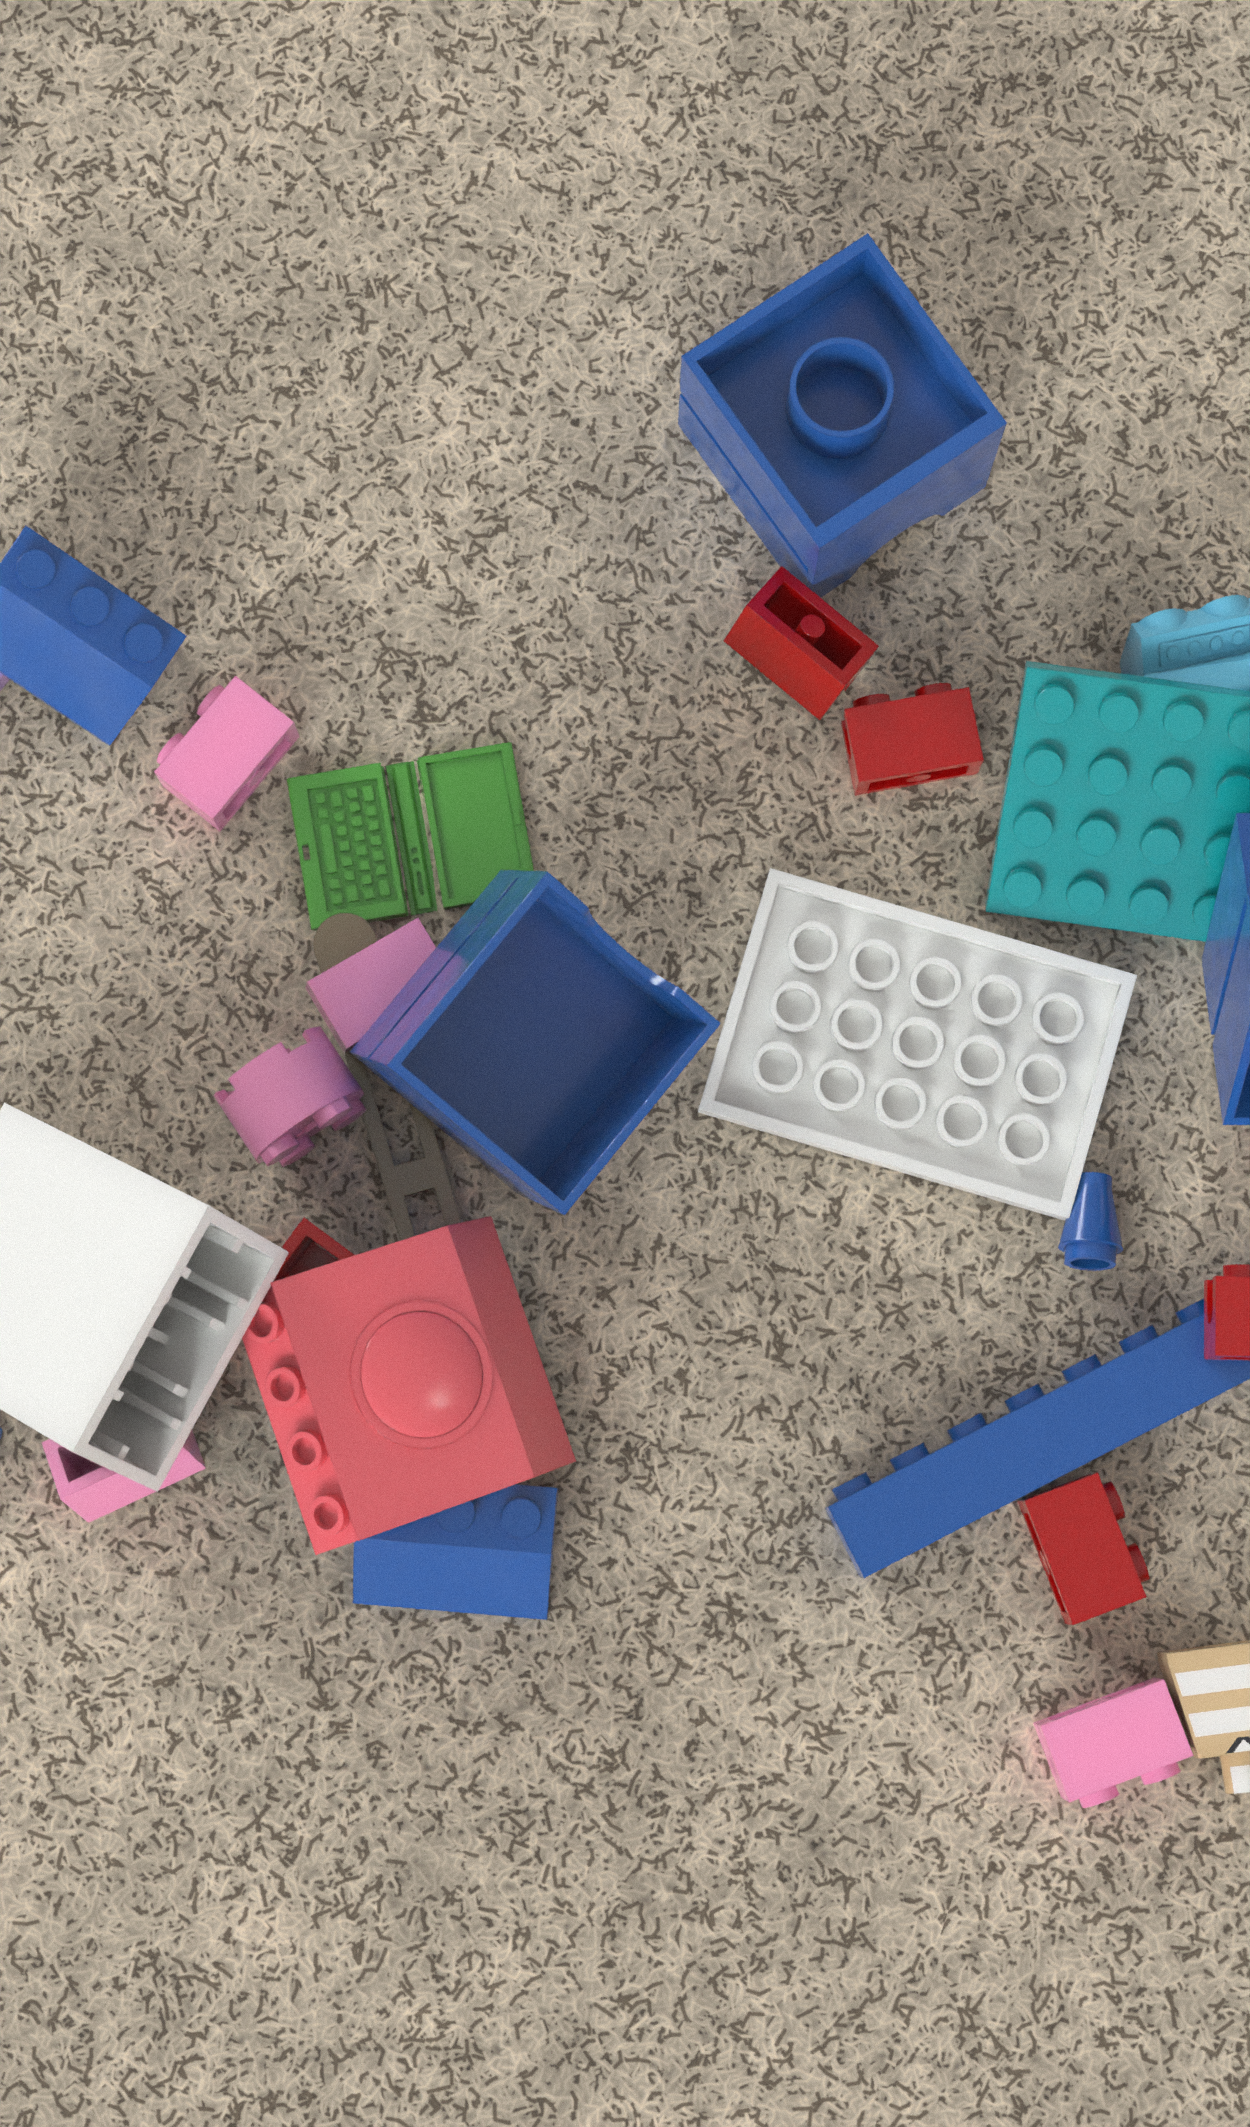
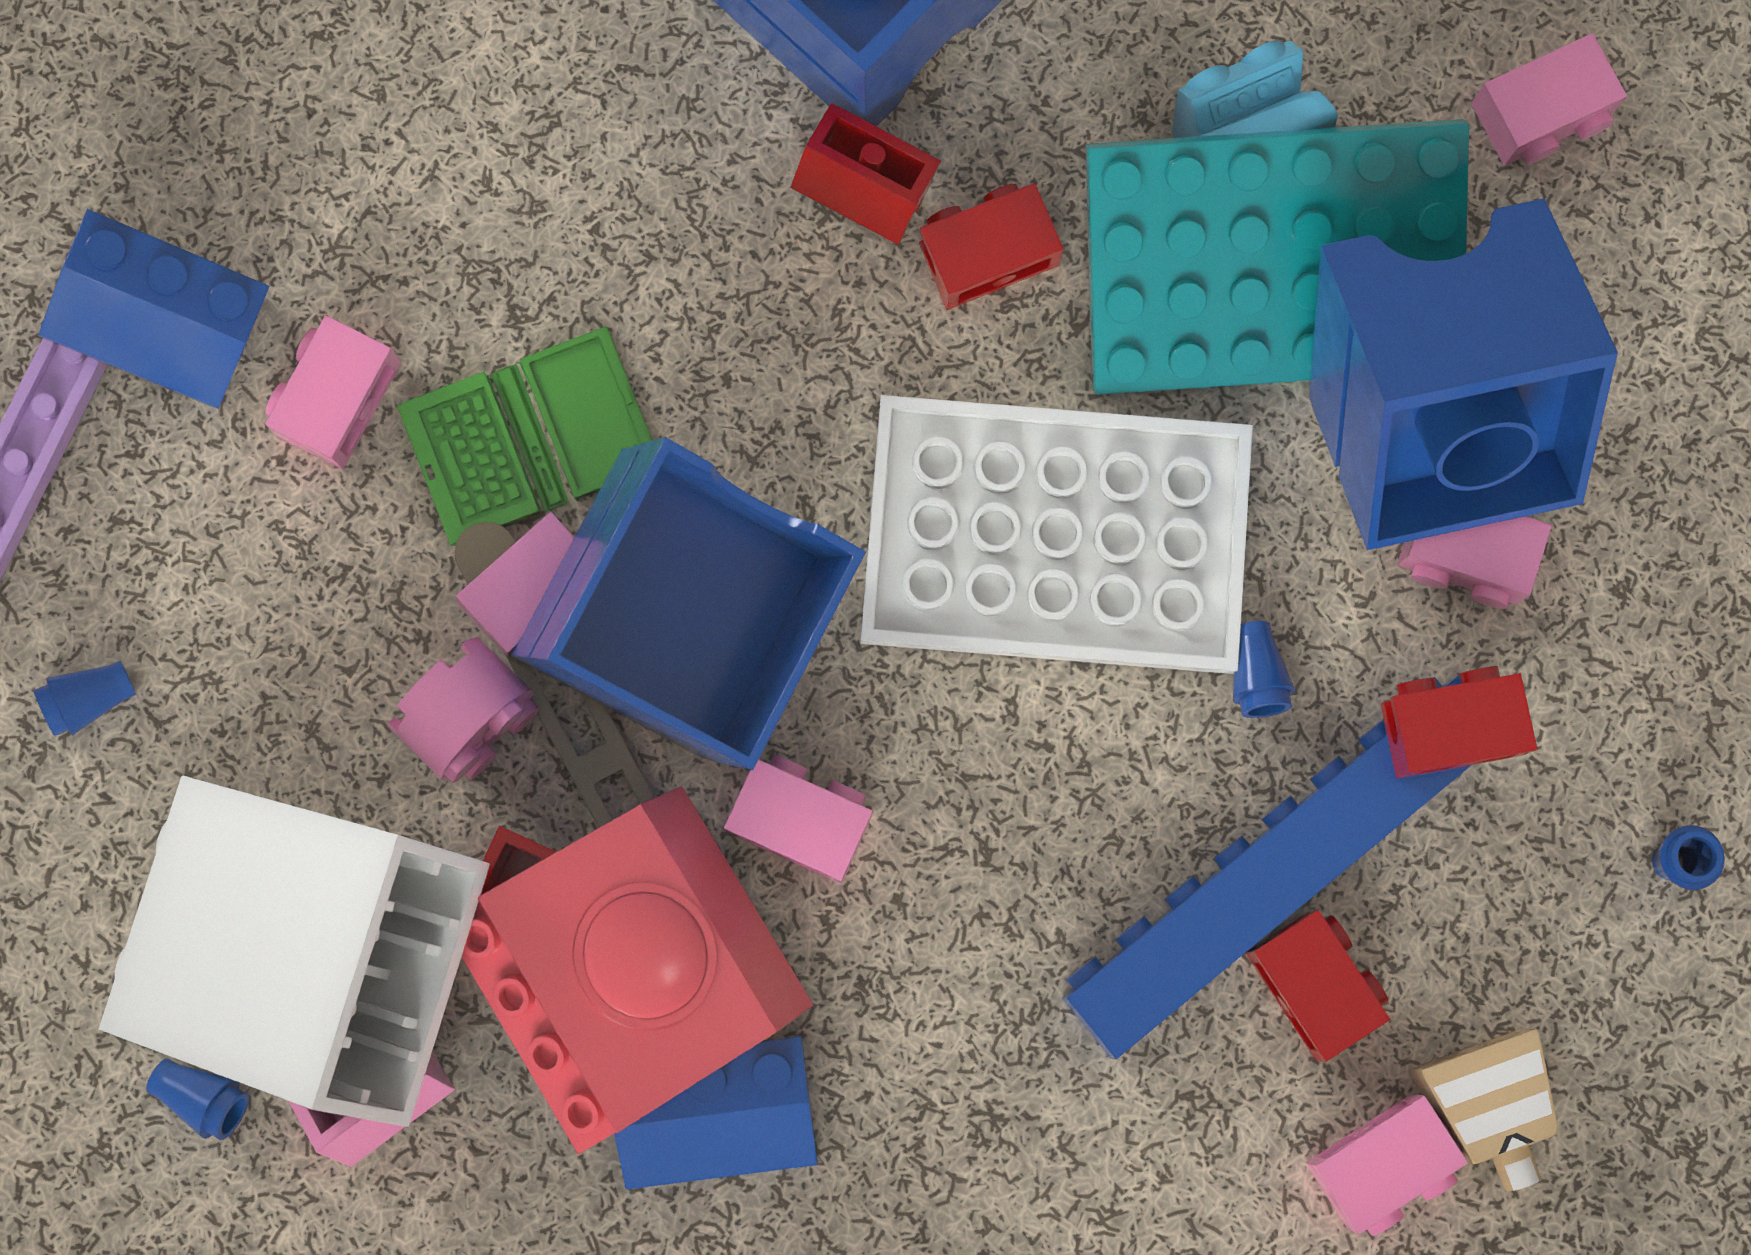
camera: 15 degrees left, 0 degrees up
none -> bright pink brick [724,755,873,884]

